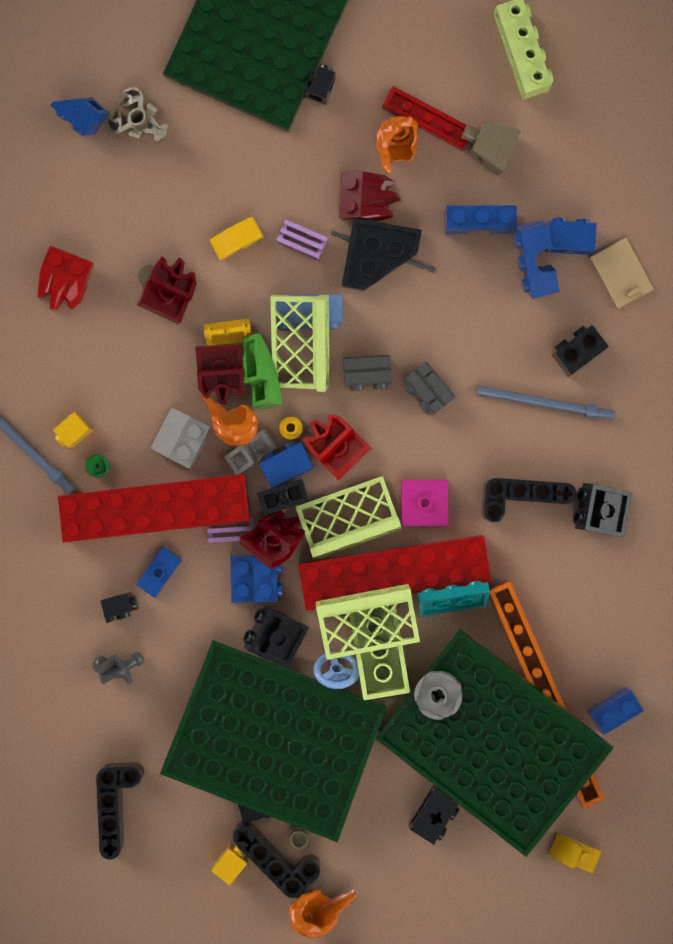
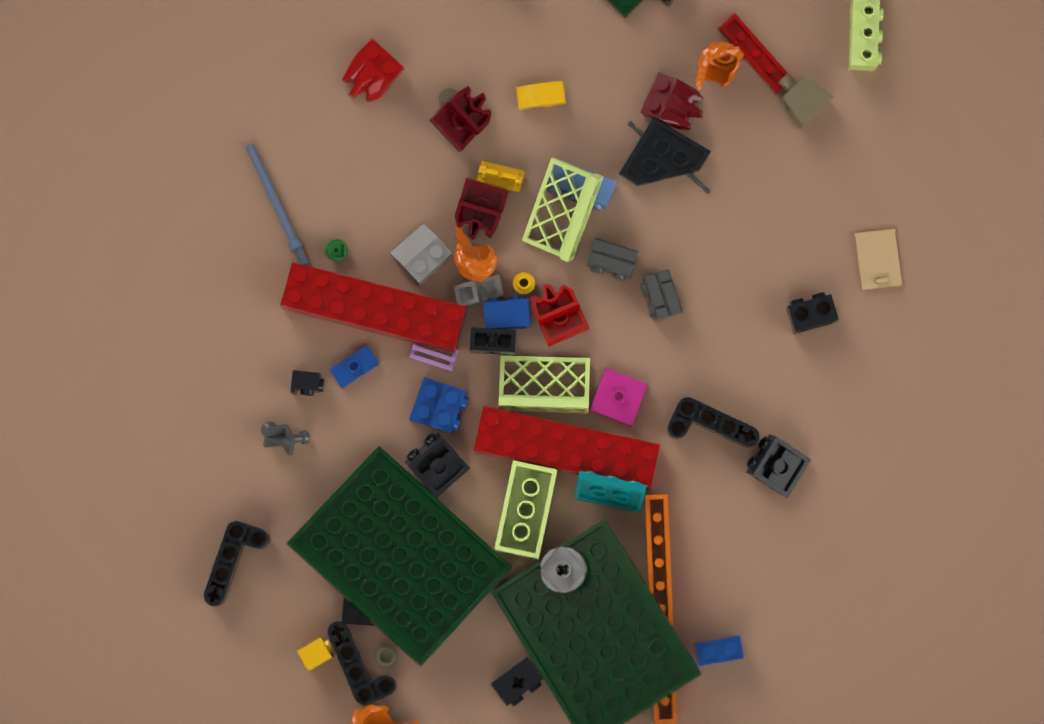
camera: 25 degrees right, 5 degrees down
yellow brick [53,412,93,449] -> none
dark red plate [239,511,306,570] -> none
bright green slope [242,333,282,409] -> none
lavender tile [276,219,328,260] -> none
light blue piece [314,651,359,689] -> none
yellowish green fence [316,584,420,660] -> none
blue arch [444,205,517,234] -> none
sand blue bar [476,386,615,420] -> none
blue arch [514,220,559,299] -> none
blue brick [545,217,596,255] -> none

